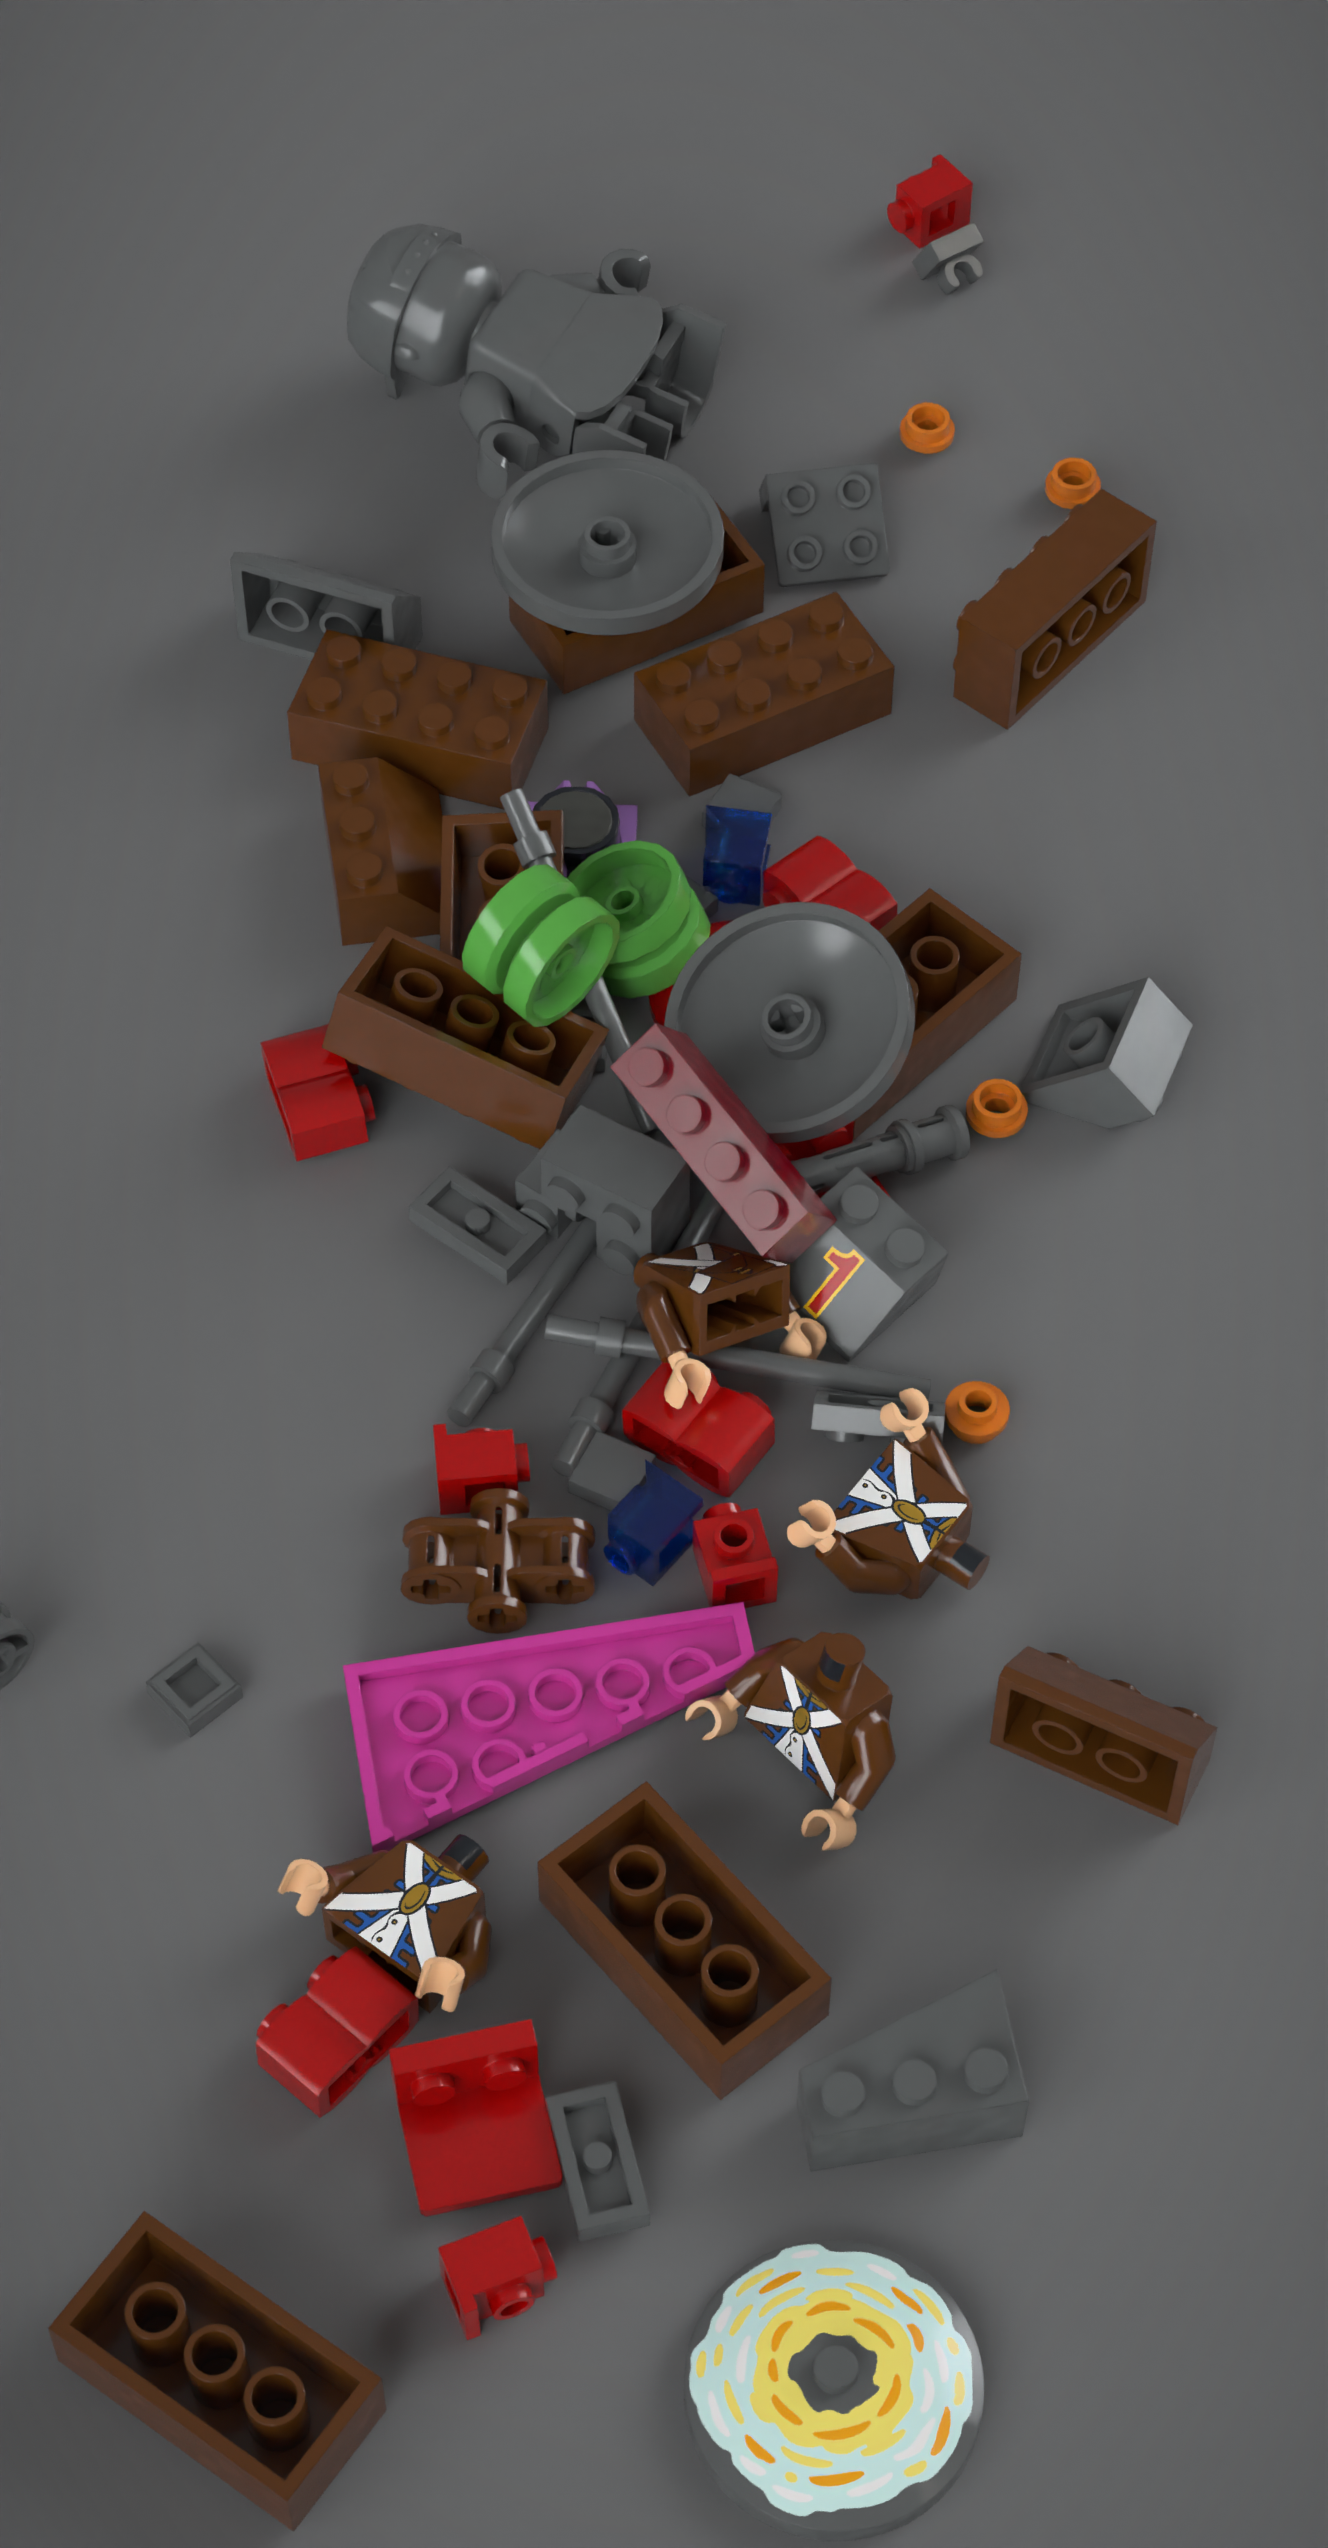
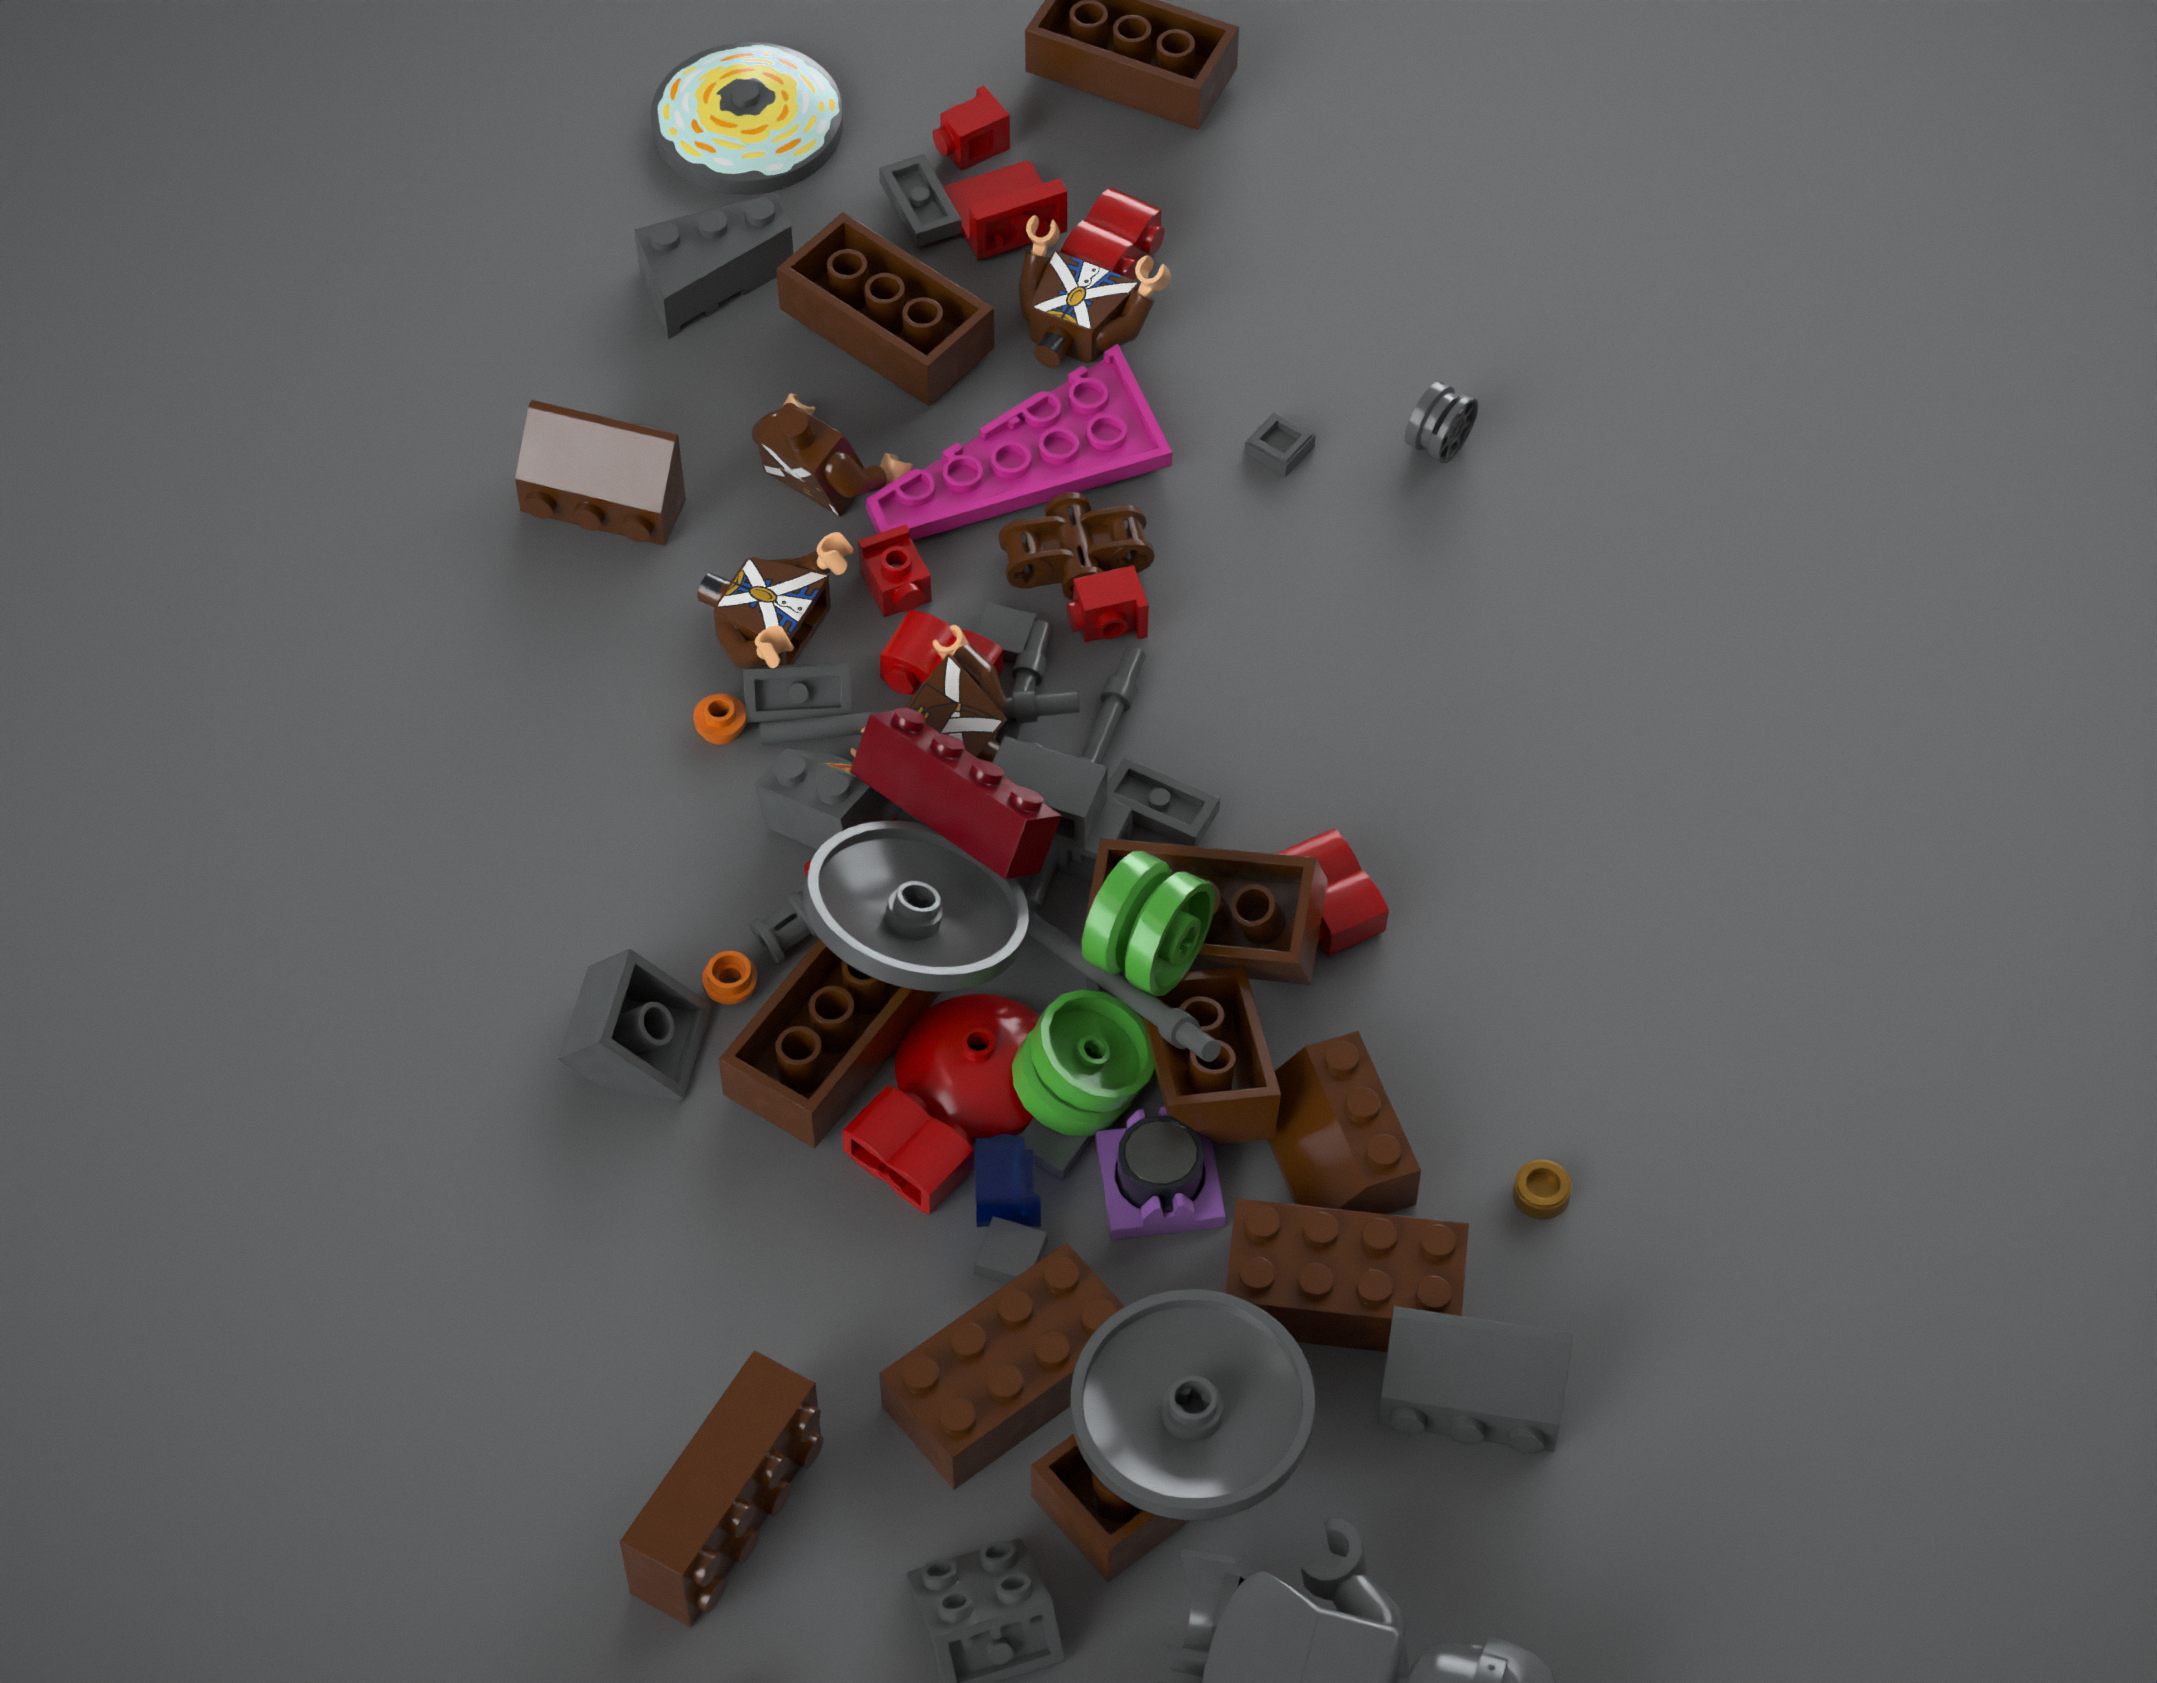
camera: 170 degrees right, 0 degrees up
clear blue window [603,1459,704,1586] -> none
none -> pearl gold tile [1513,1160,1572,1219]

